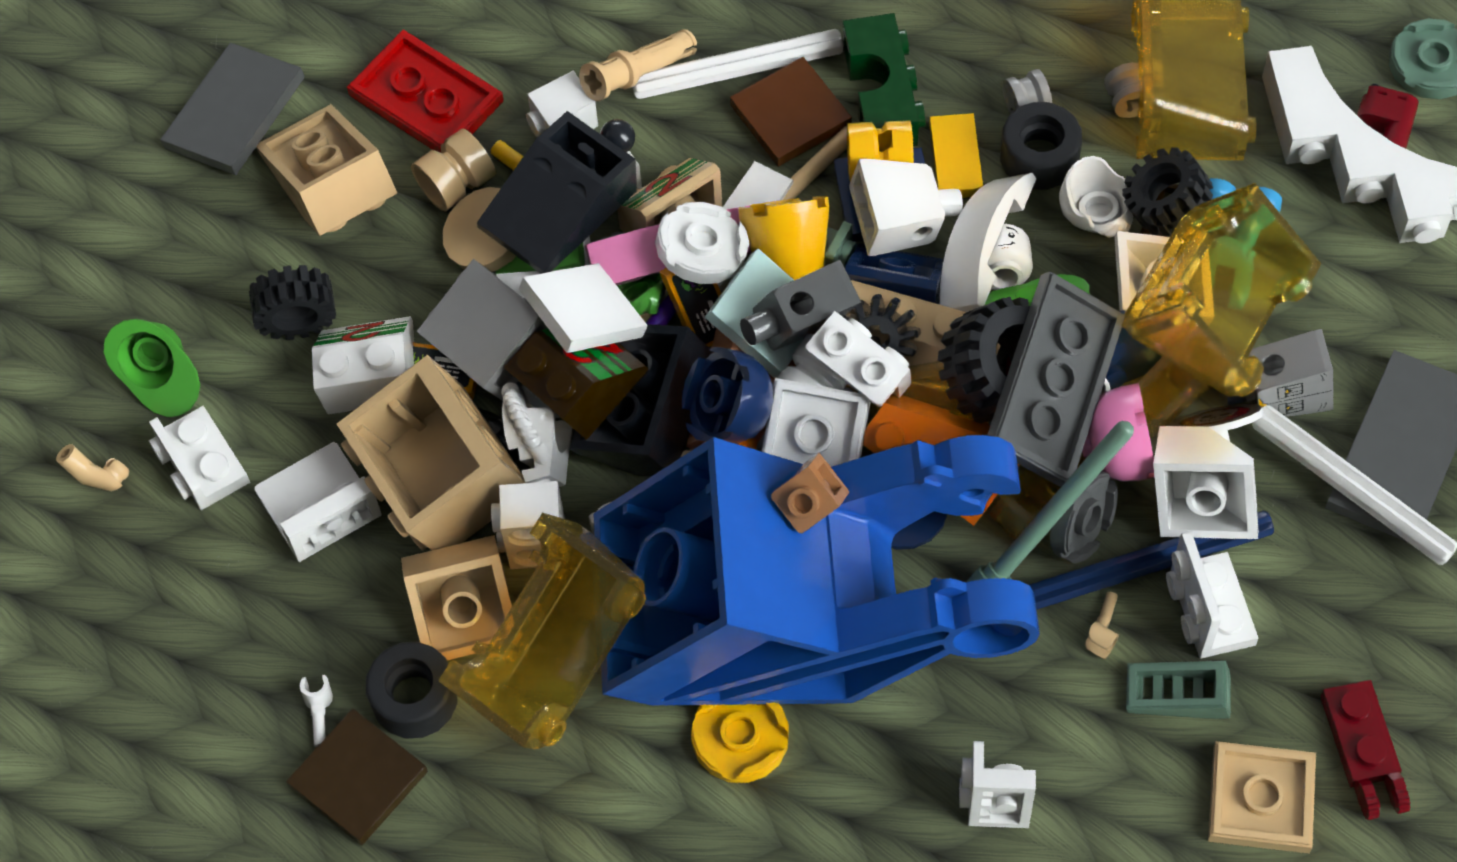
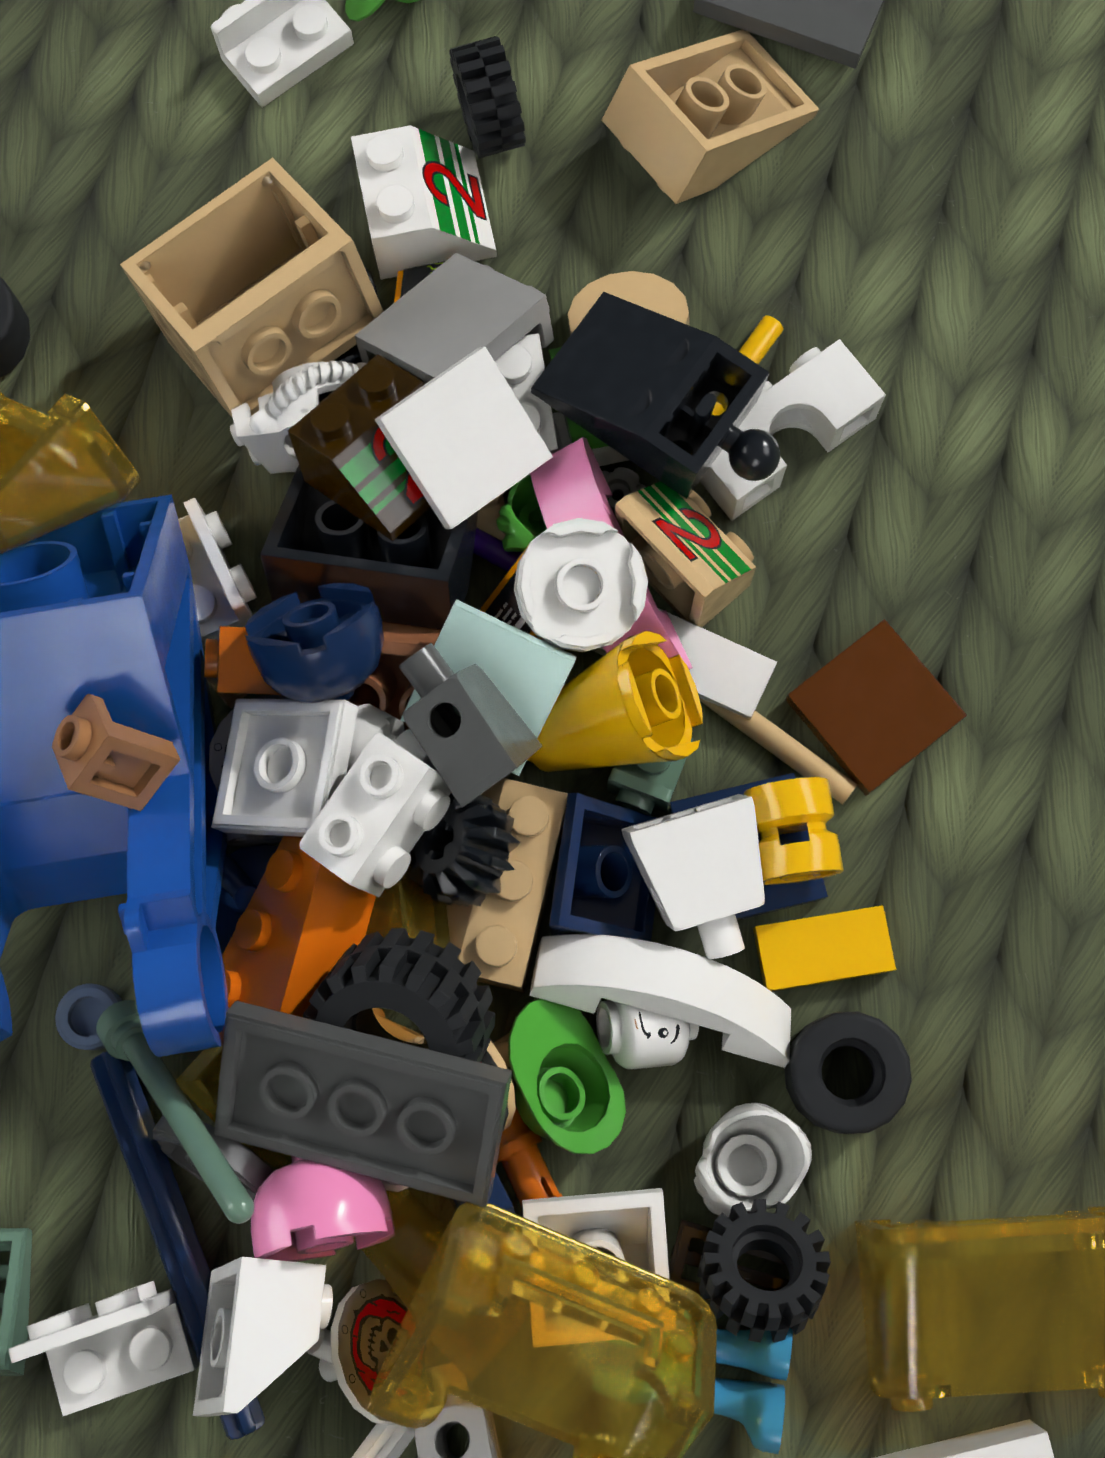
camera: 85 degrees right, 15 degrees up
white bracket [255,442,382,562] -> none
red tile [347,29,504,153] -> none
tan slope [401,535,520,661] -> none
tan wheel [411,129,496,212] -> none
white brick [491,481,567,569] -> none
tan pin [579,29,697,101] -> none
white axle [632,29,843,99] -> none
dark green arch [843,13,926,151] -> none
light grey wheel [1002,69,1052,114] -> none
tan hand [1085,592,1119,659] -> none
light grey wheel [1104,62,1157,118] -> none

